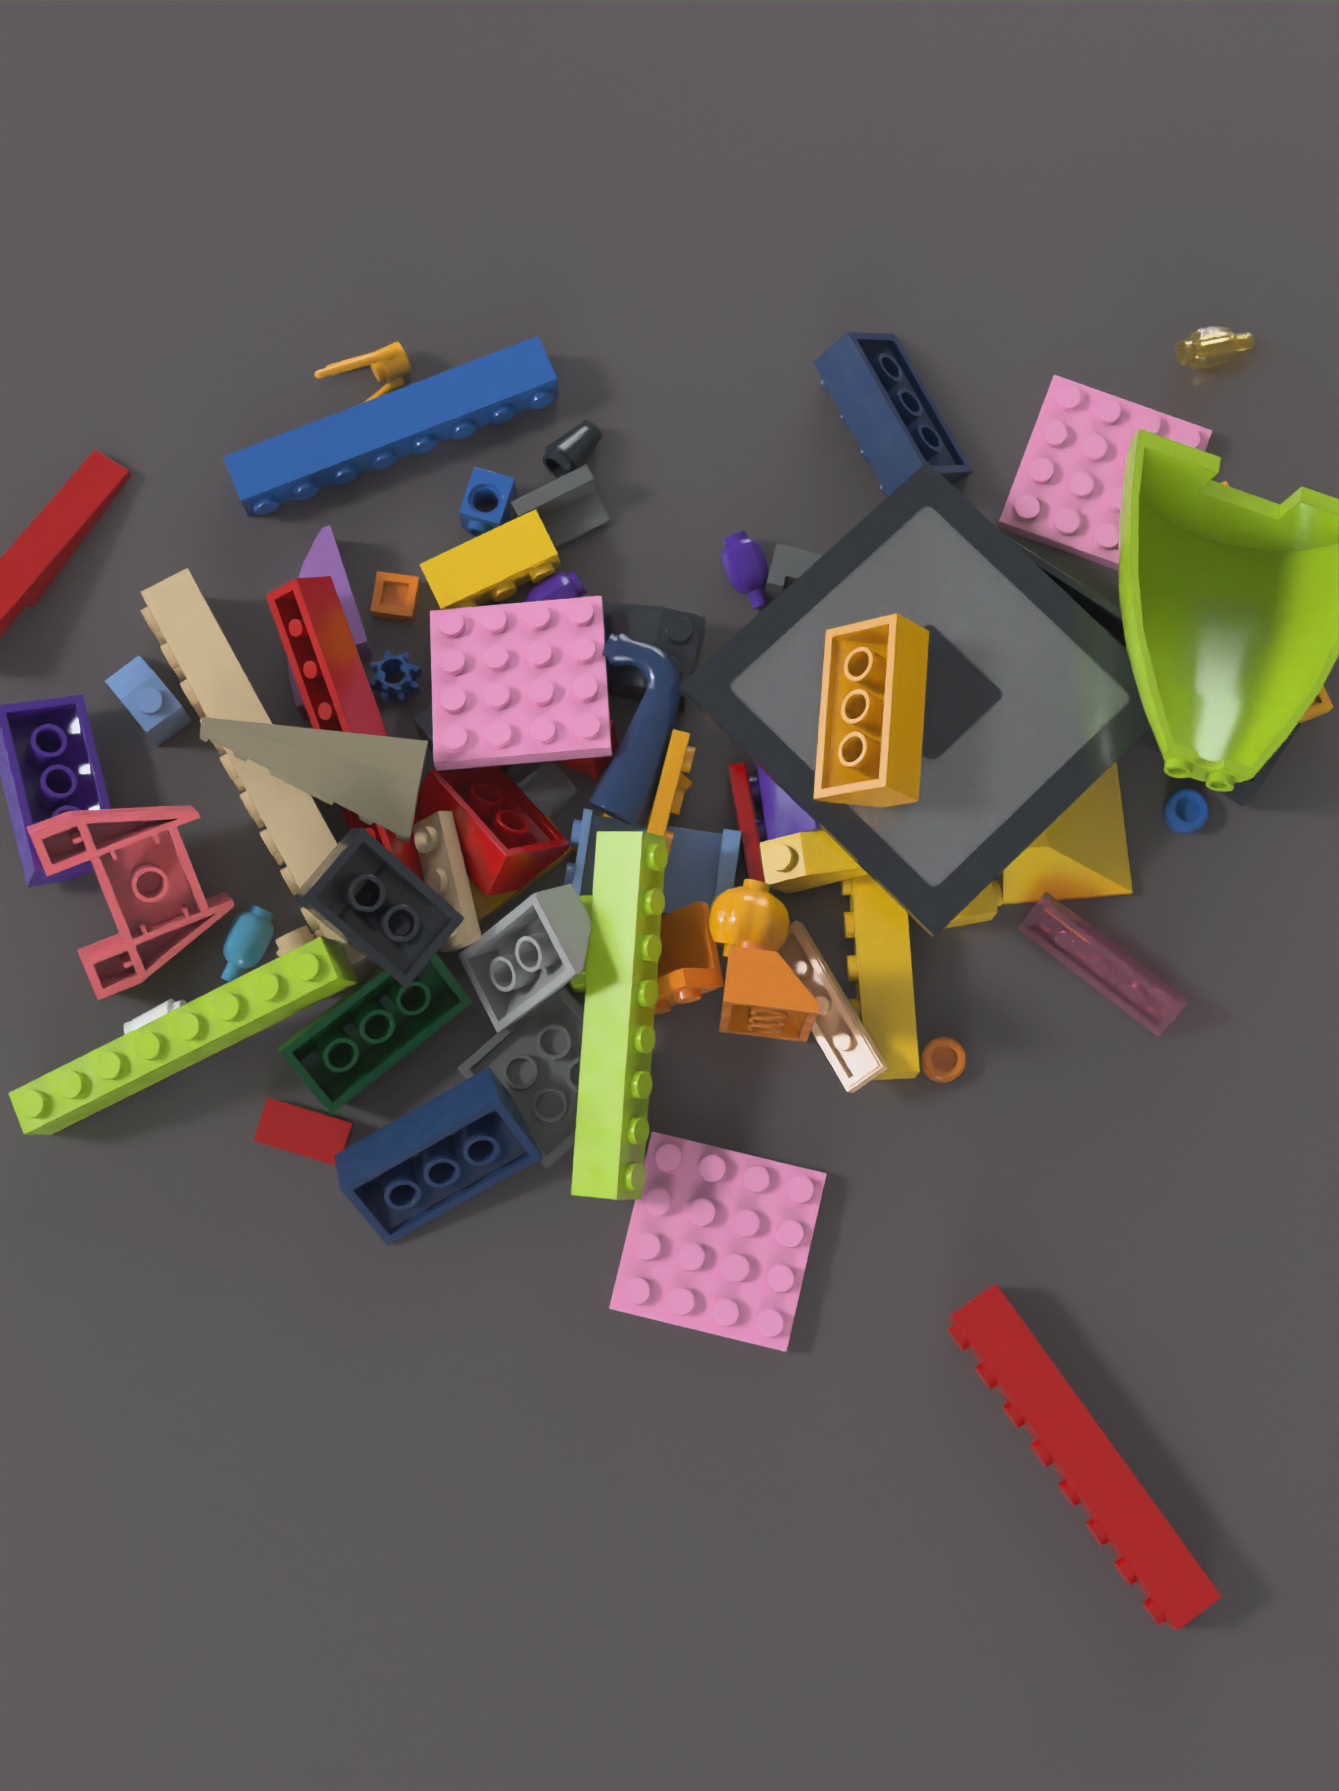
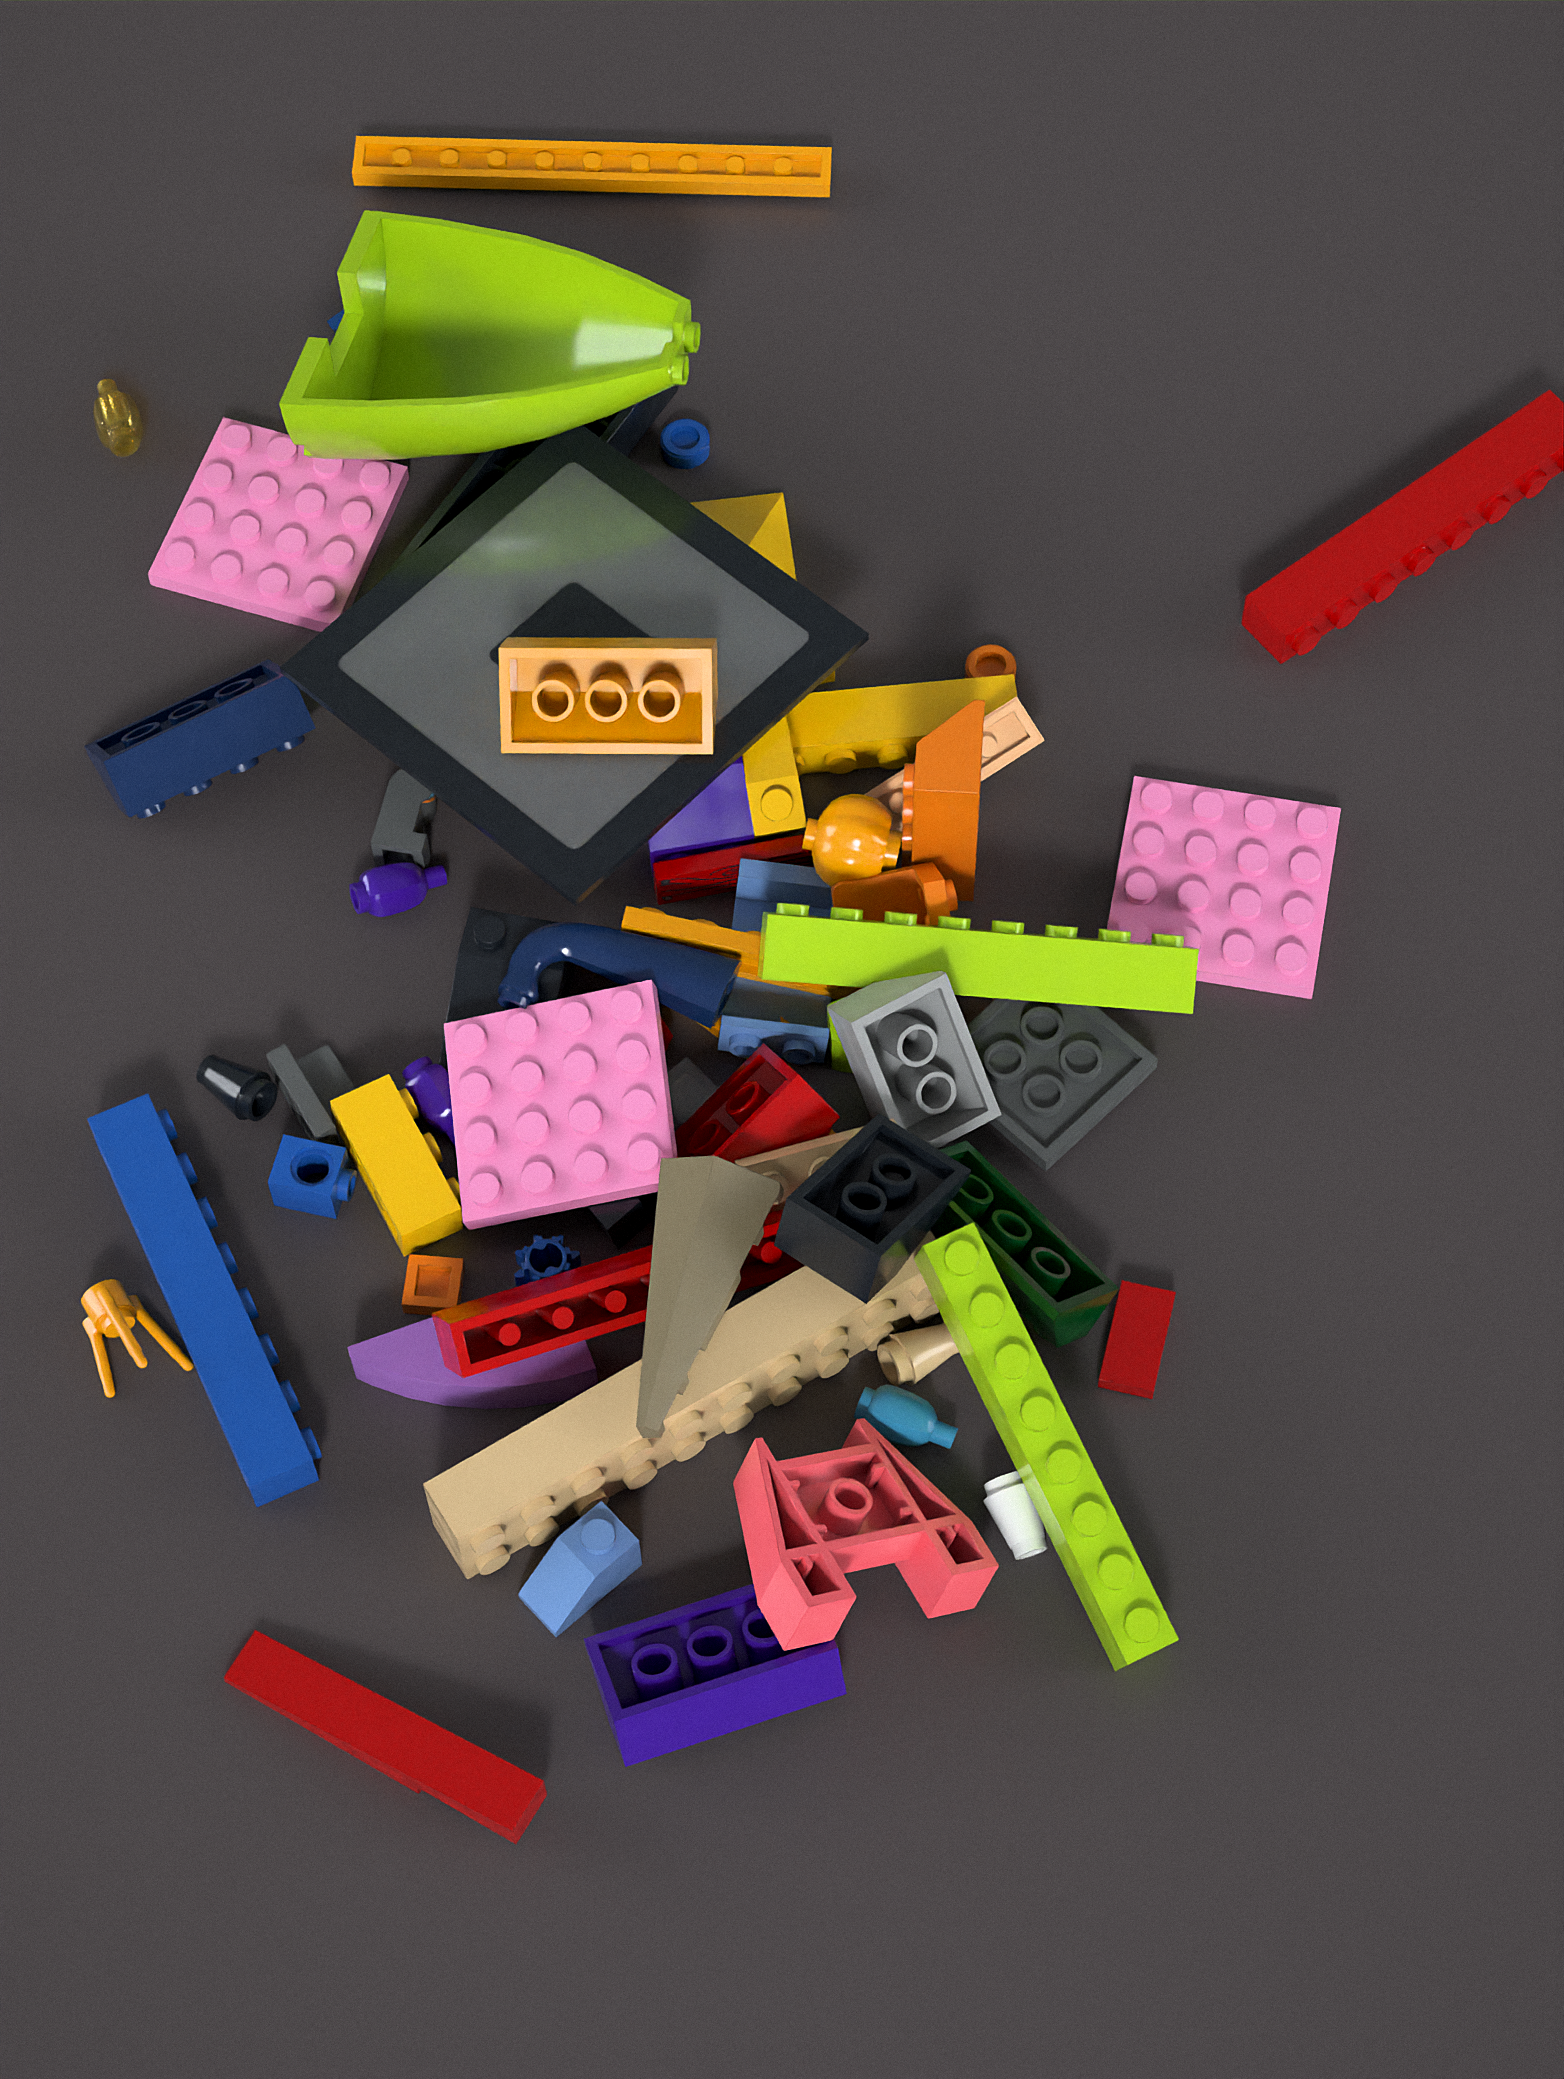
camera: 90 degrees left, 15 degrees down
dark blue slope [334,1067,543,1245] -> none
clear pink plate [1017,892,1189,1037] -> none

